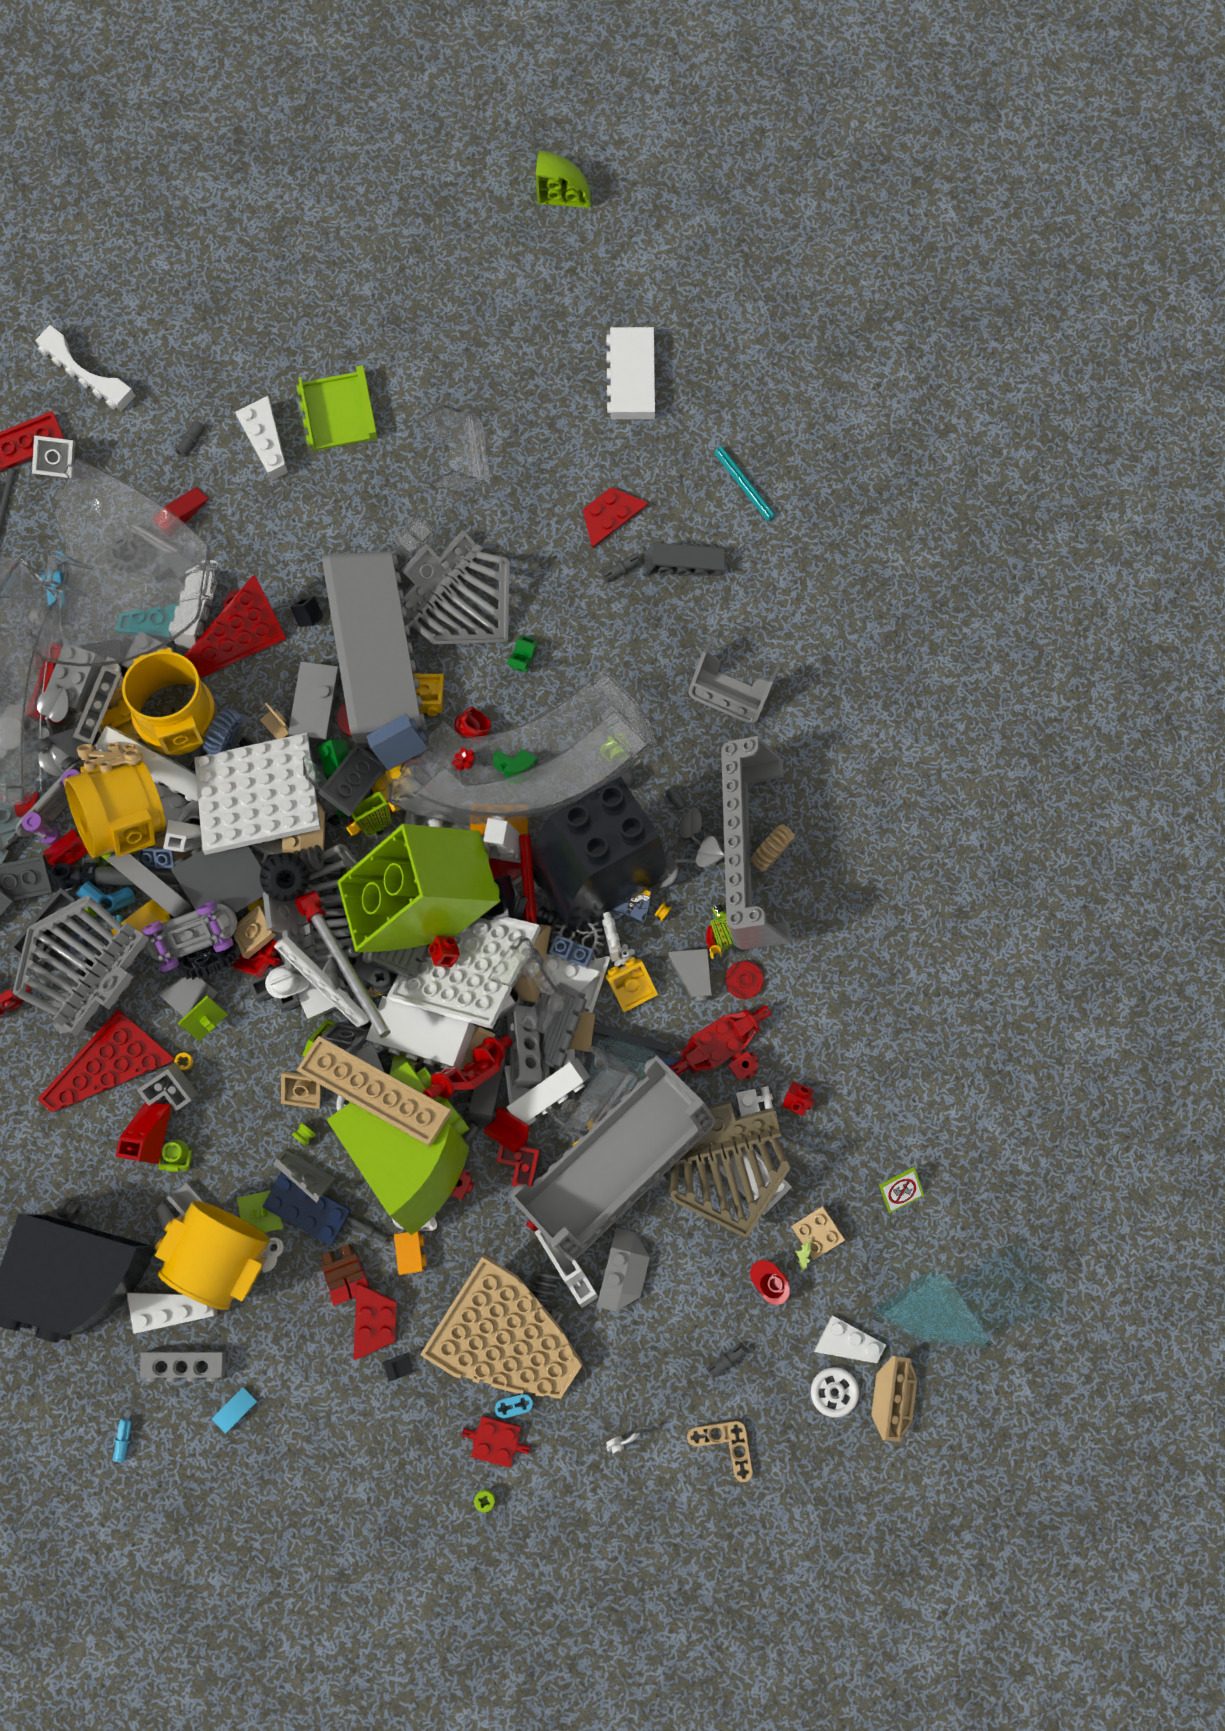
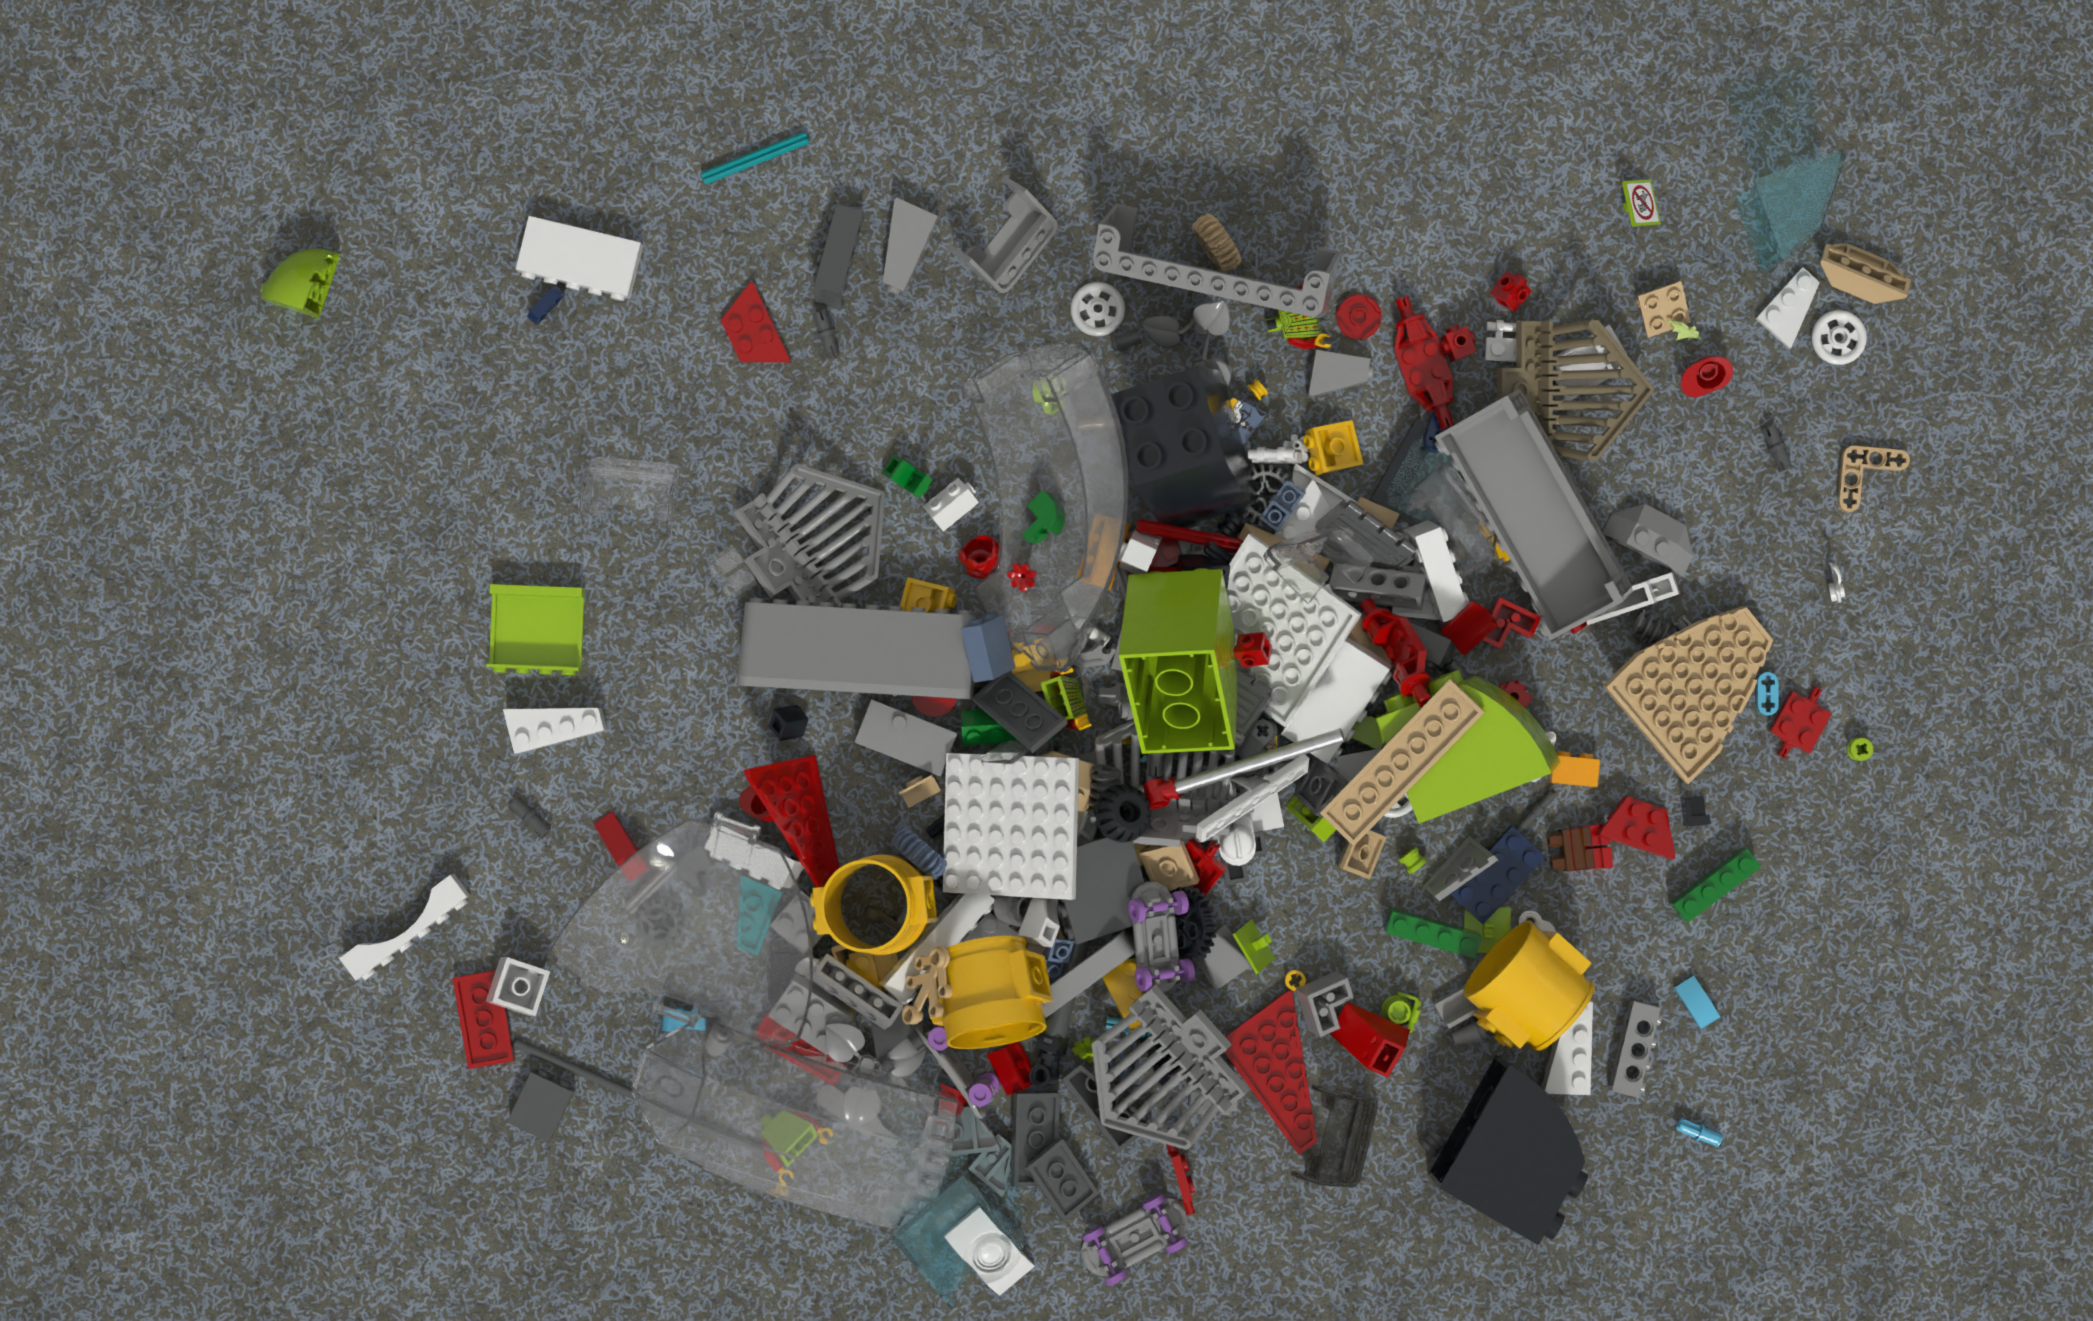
camera: 75 degrees left, 10 degrees up
dark azure piece [77,881,136,917] -> none
none -> dark blue beam [527,285,565,325]
none -> light grey slope [883,197,939,295]
none -> white brick [923,478,979,532]
none -> white plate [1070,282,1125,336]
none -> clear smoke windscreen [1291,1085,1378,1188]
none -> green brick [1384,907,1482,959]
none -> green brick [1669,847,1761,923]

